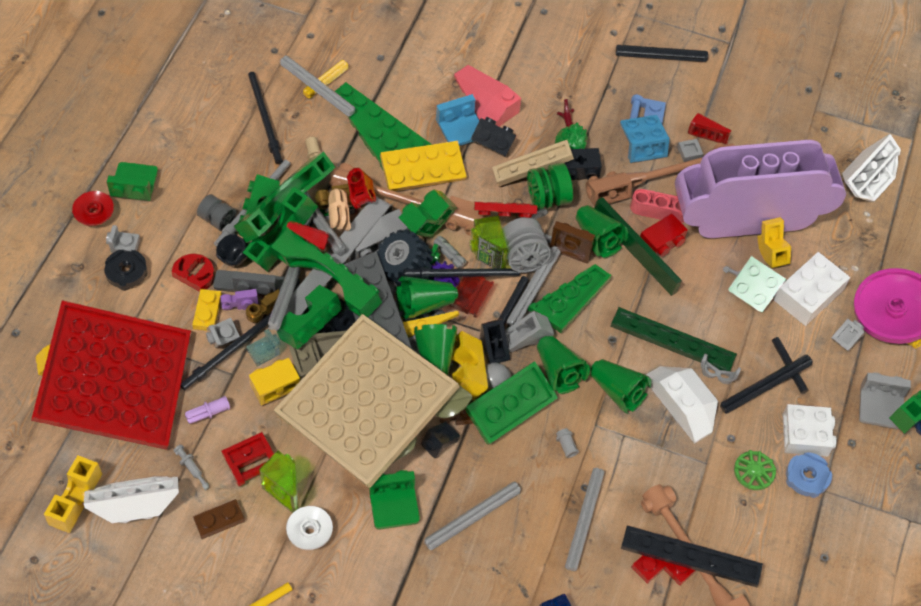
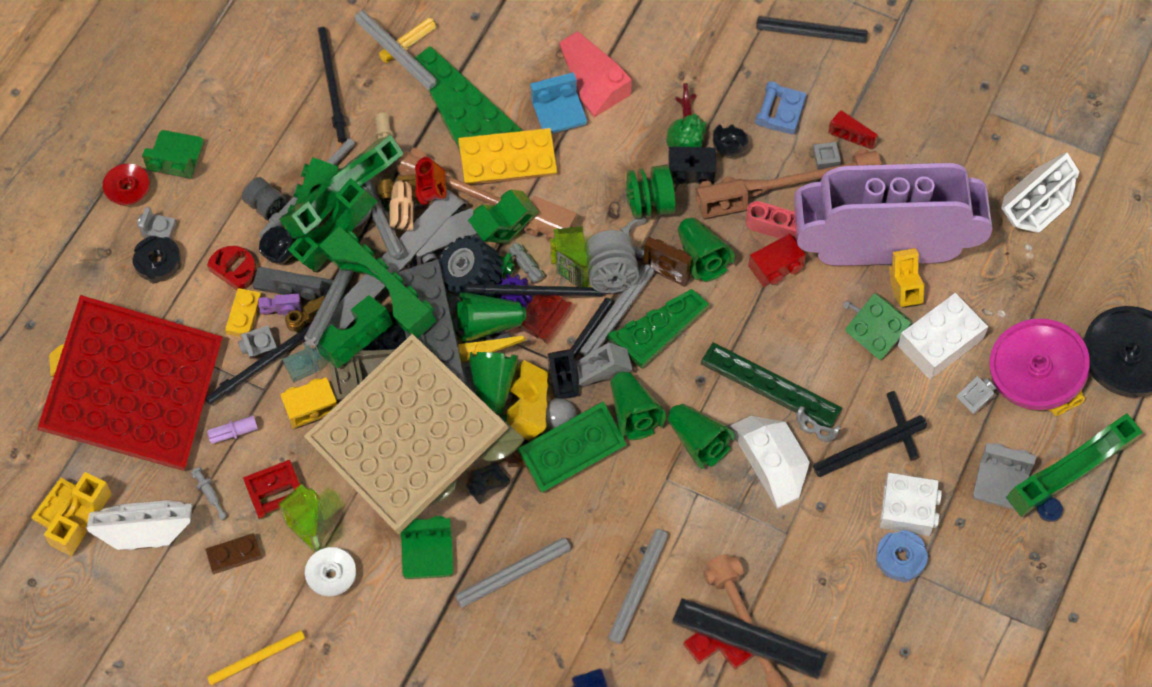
camera: 10 degrees right, 5 degrees up
red slope [287,221,330,250] -> none
black bracket [470,117,516,157] -> none
red plate [474,201,537,218] -> none
tan plate [492,140,574,186] -> none
light grey pin [556,428,579,458] -> none
dark green tile [594,197,682,296] -> none
dark azure bracket [620,115,670,163] -> none
bright green wheel [734,450,776,490] -> none
none -> yellow plate [31,477,76,529]
none -> black hair [713,124,748,157]

